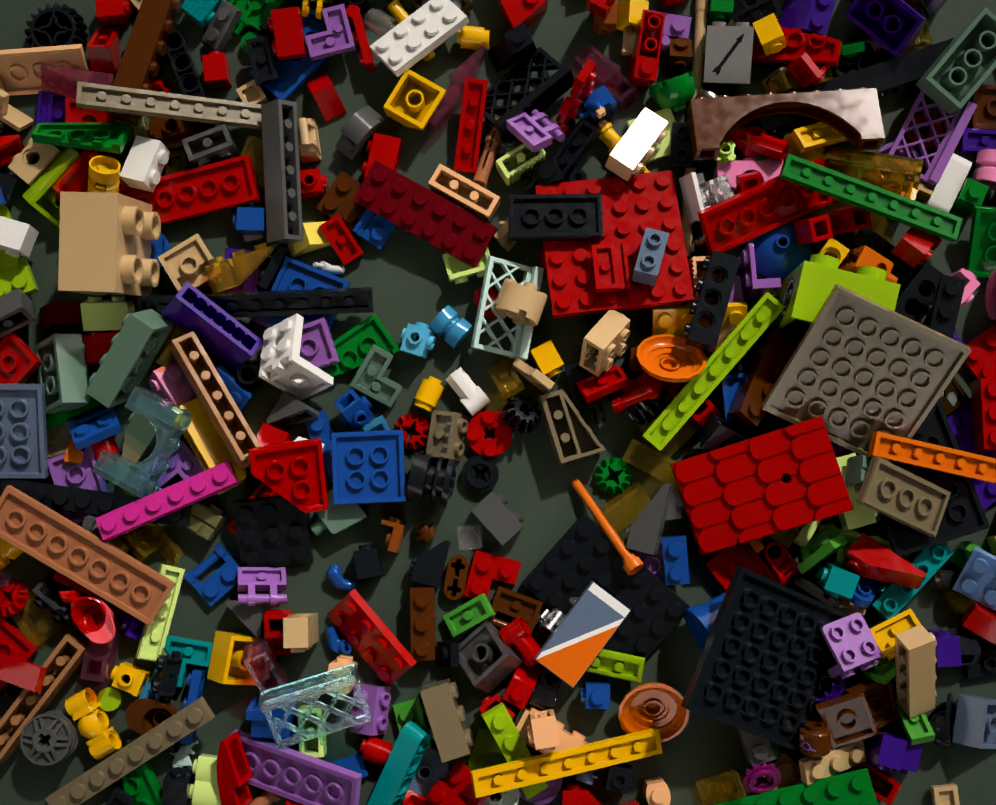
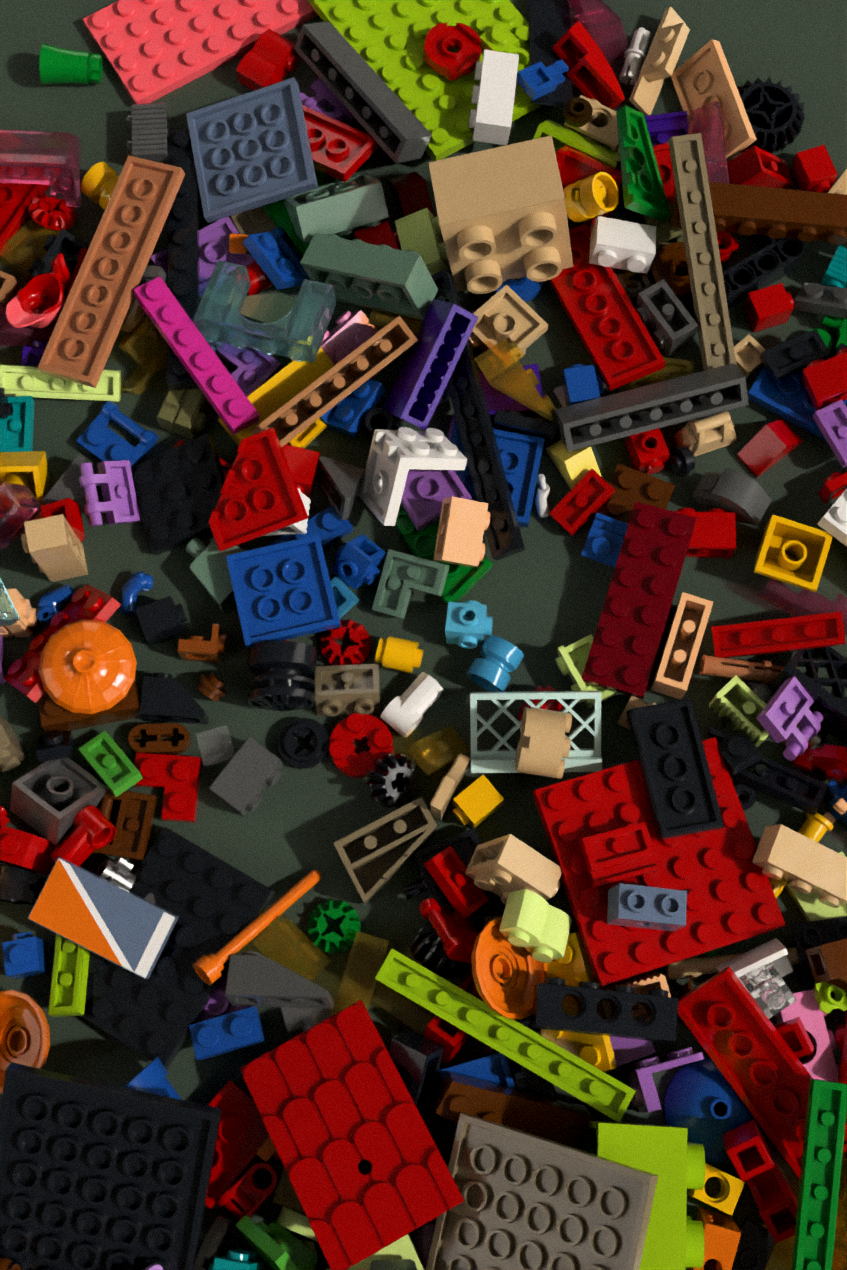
camera: 80 degrees right, 10 degrees down
none -> orange hat [39,619,137,714]
none -> light nougat brick [433,496,490,567]
none -> yellowish green brick [499,889,572,962]
none -> dark brown plate [563,98,593,127]
none -> black plate [668,446,695,477]

